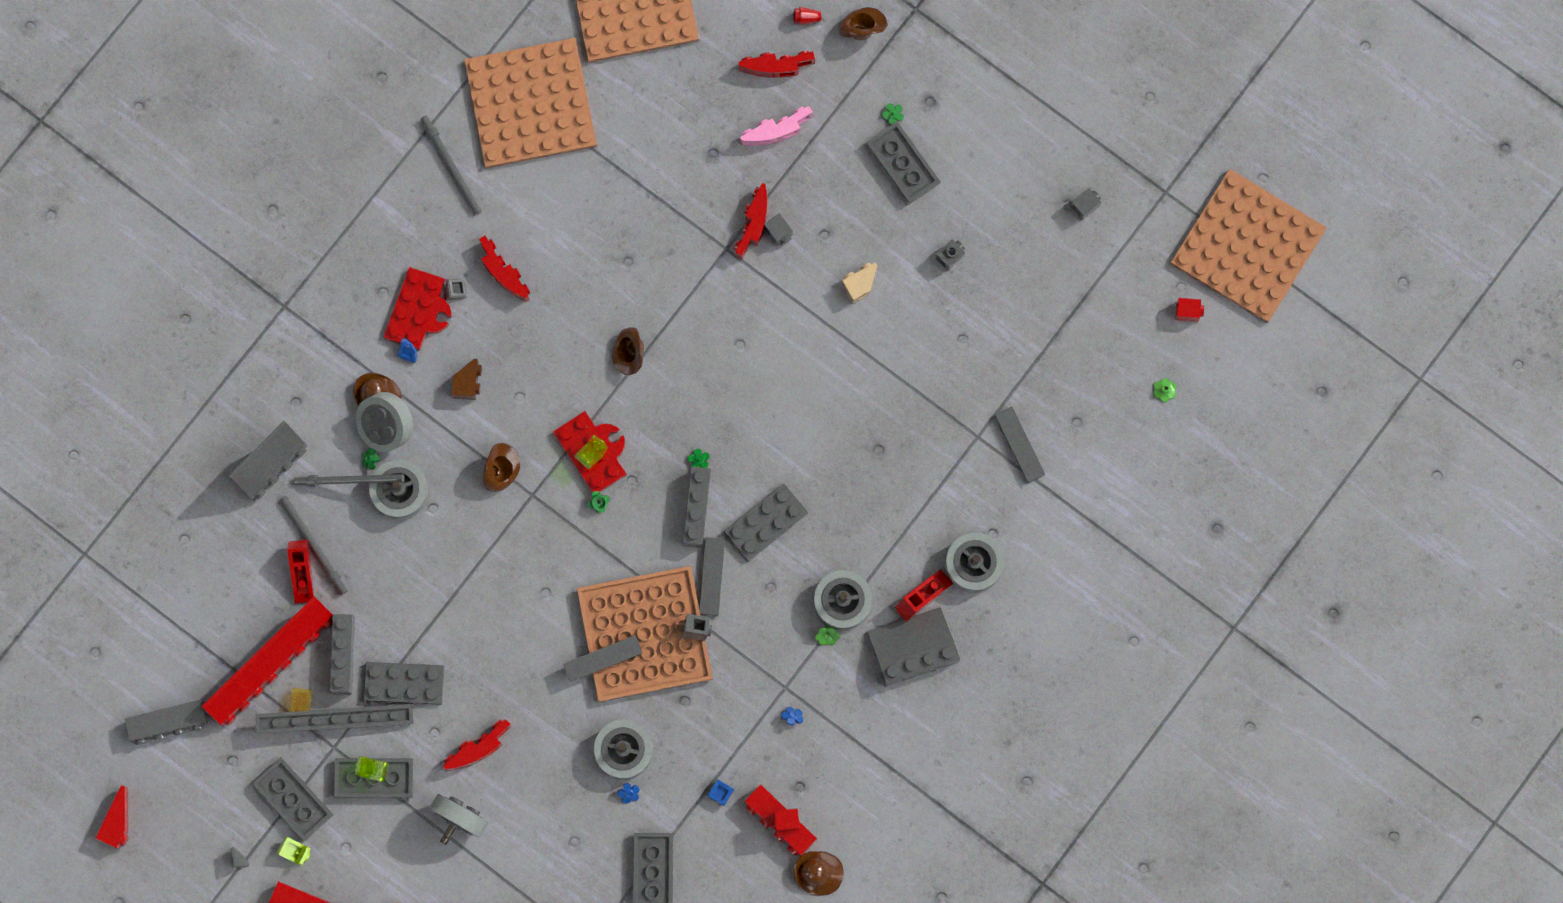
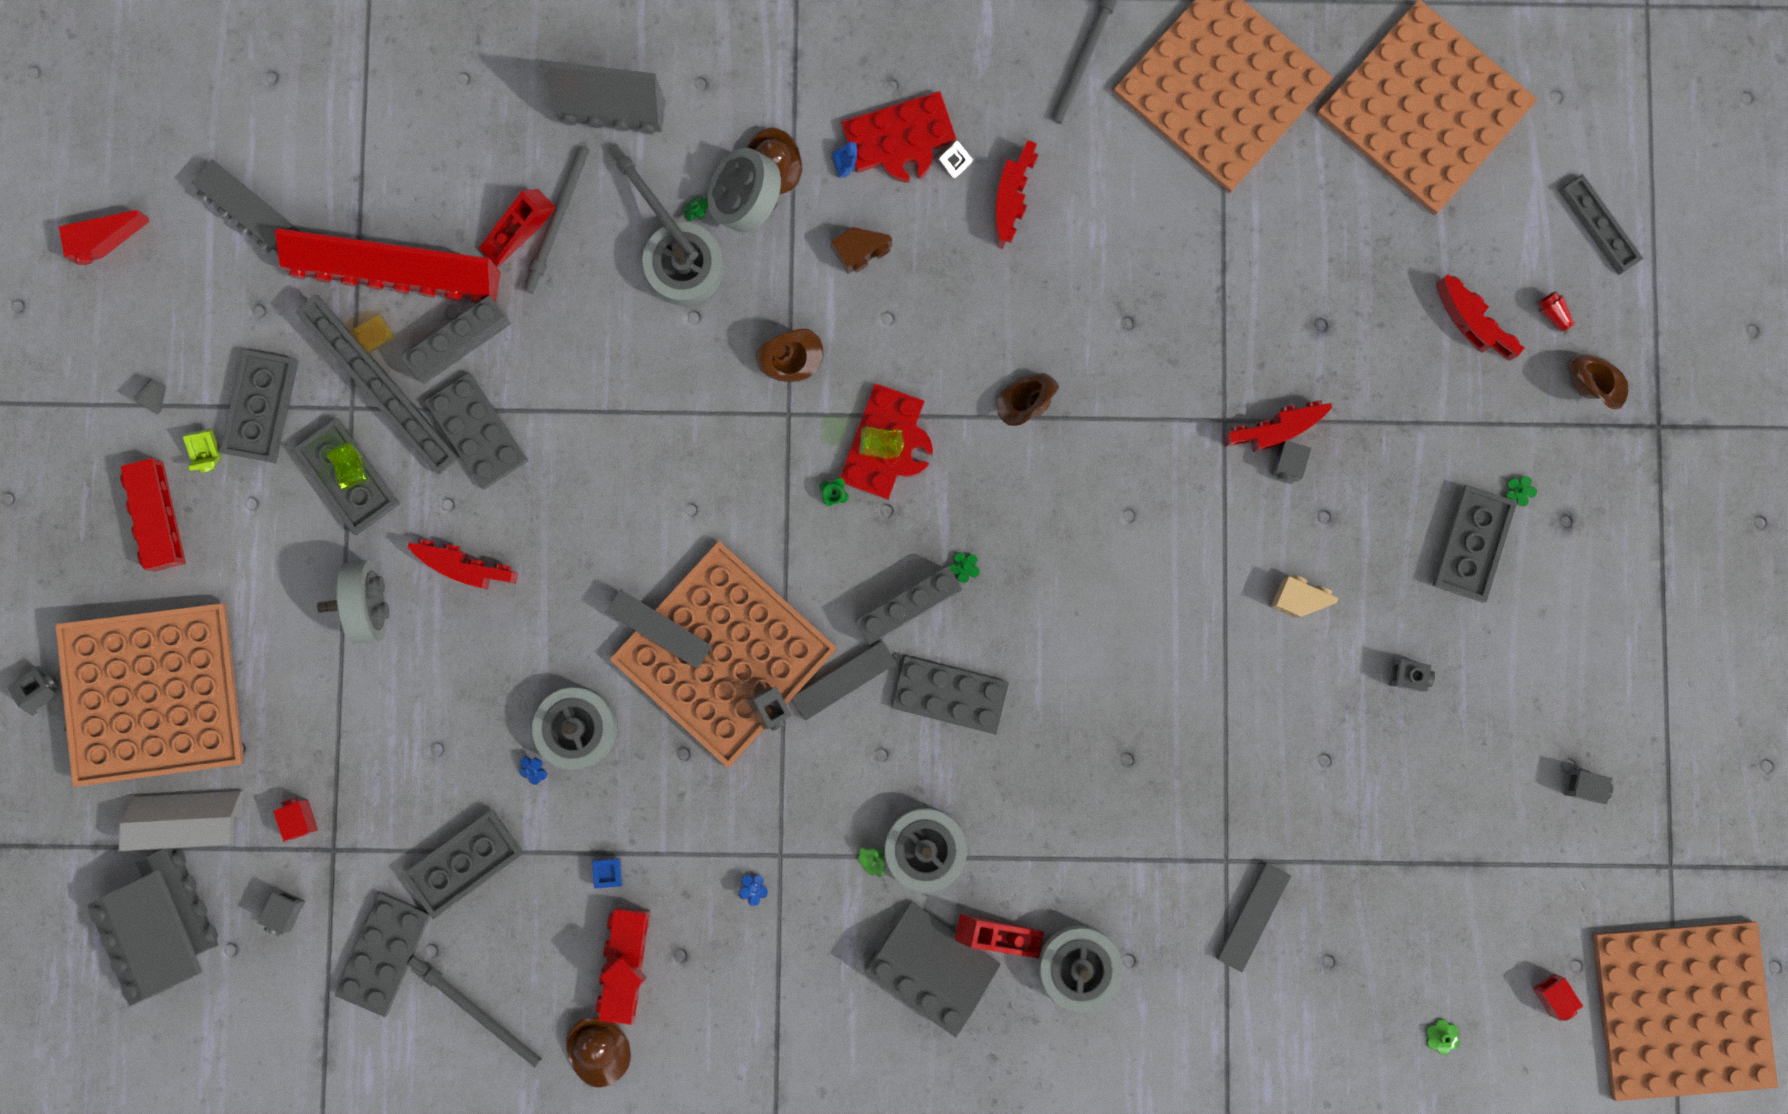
camera: 50 degrees right, 5 degrees up
bright pink slope [740,106,813,146] -> none

